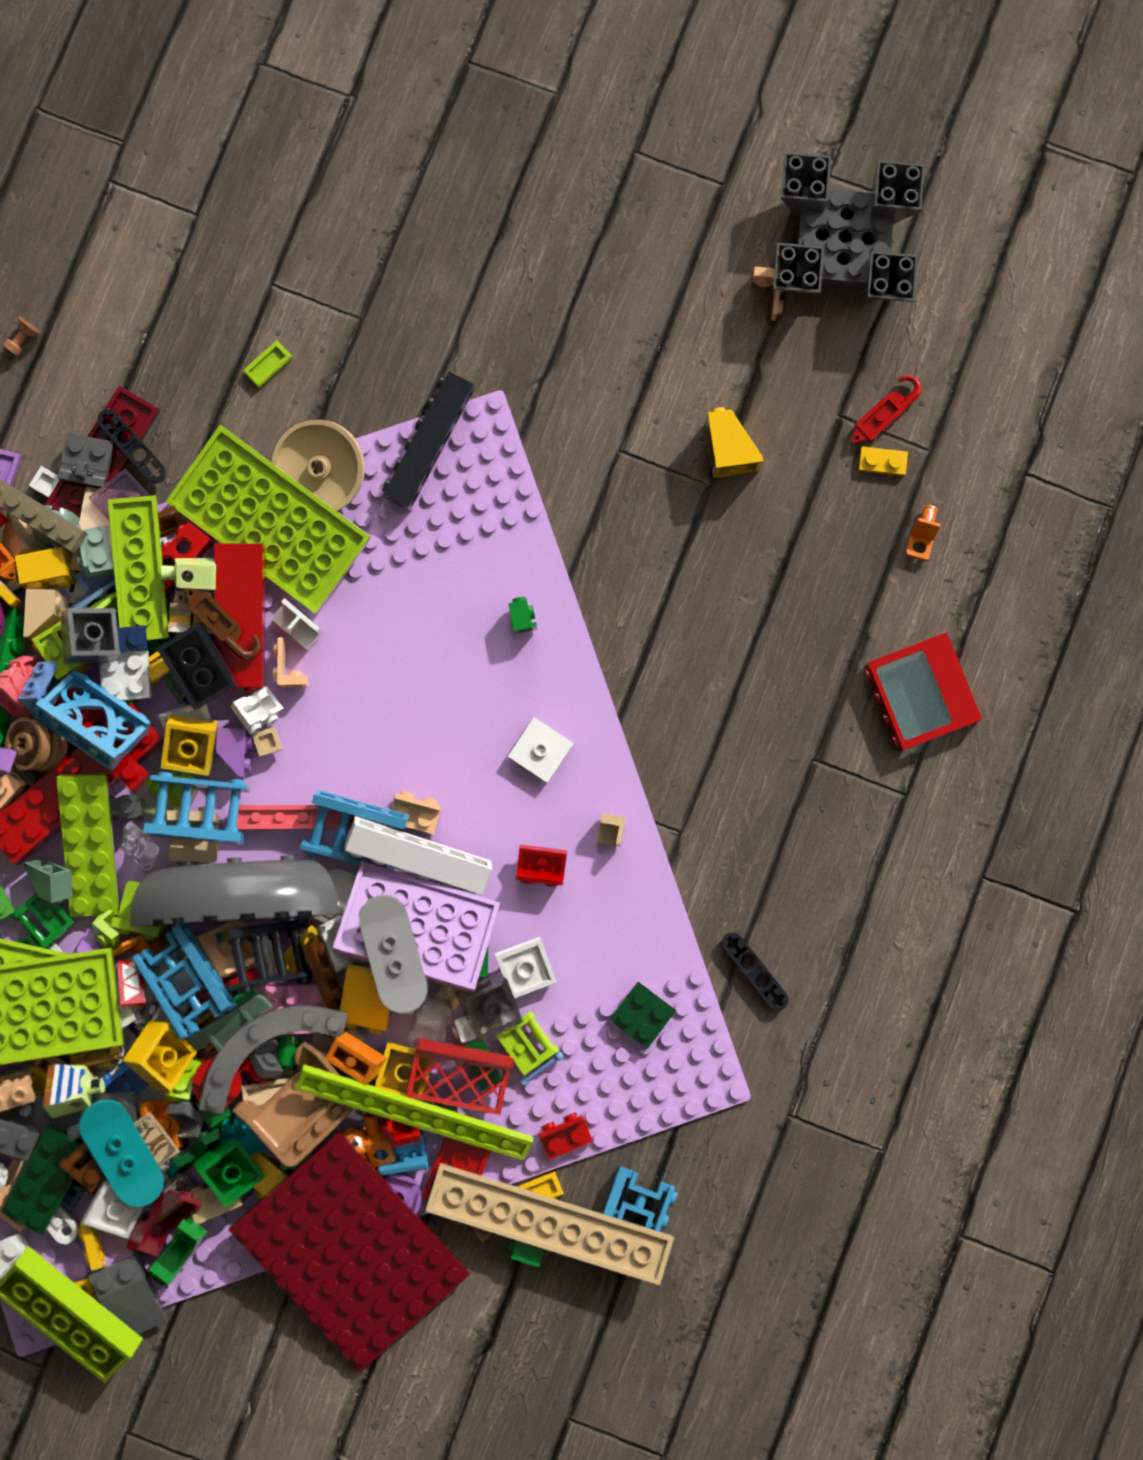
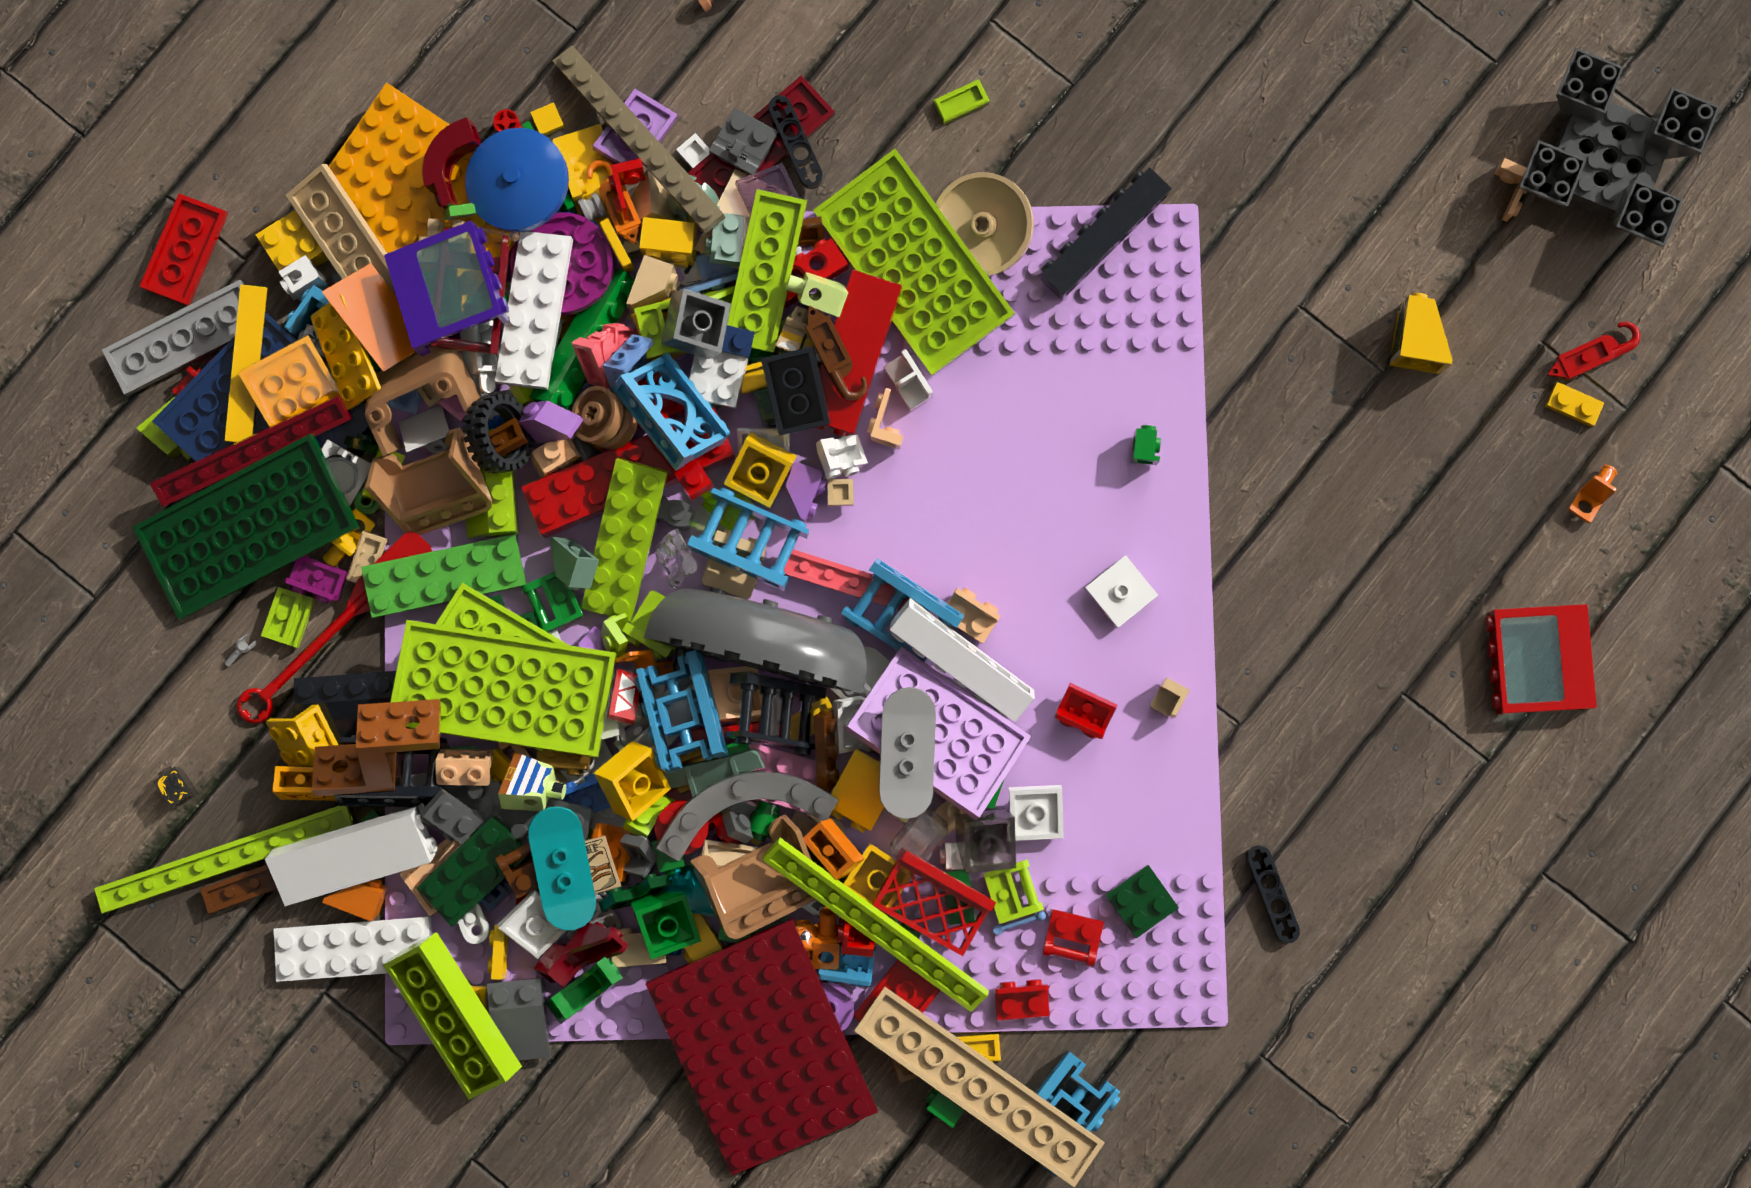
camera: 20 degrees right, 0 degrees up
none -> red plate [1042,909,1104,968]

